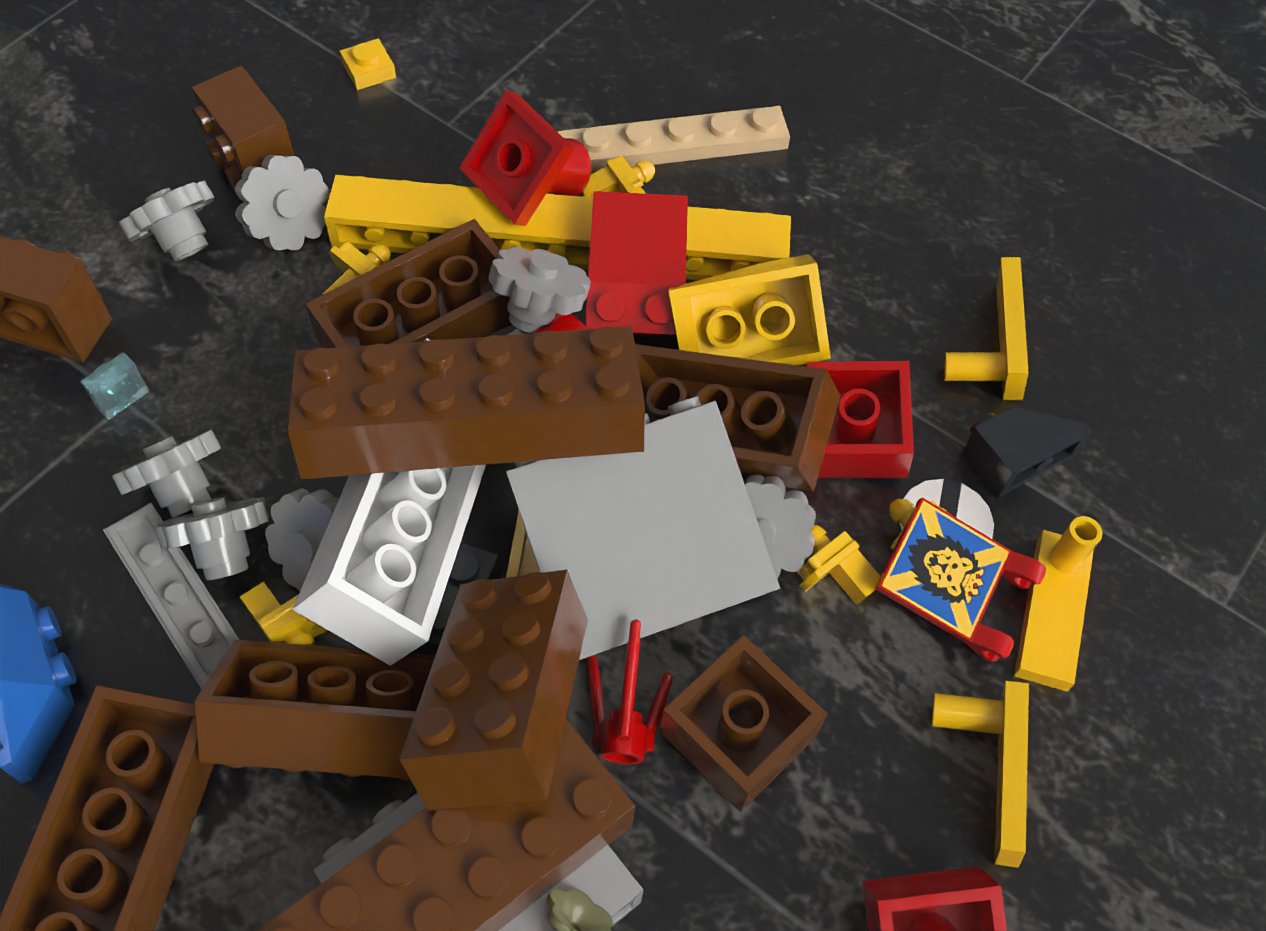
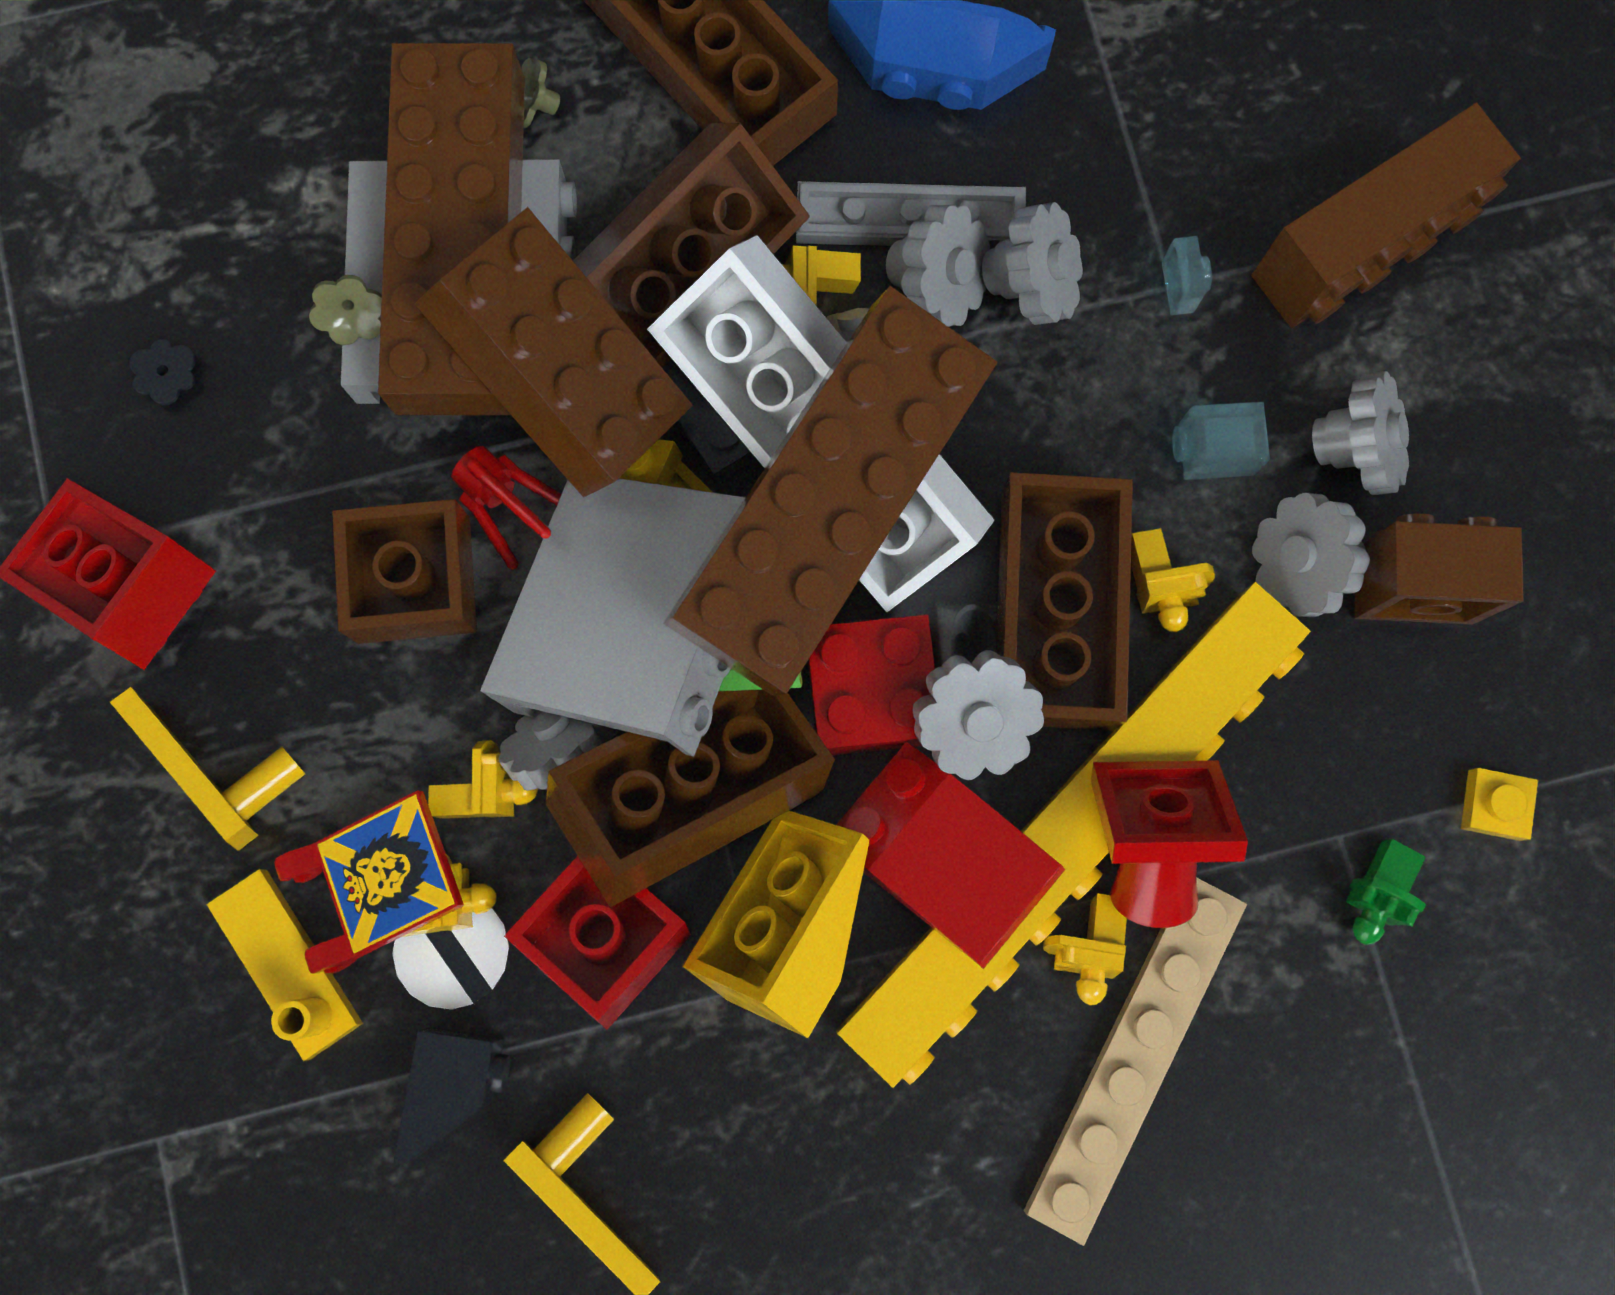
camera: 130 degrees right, 20 degrees up
none -> clear light blue brick [1172,402,1270,480]
none -> green piece [1346,839,1426,945]

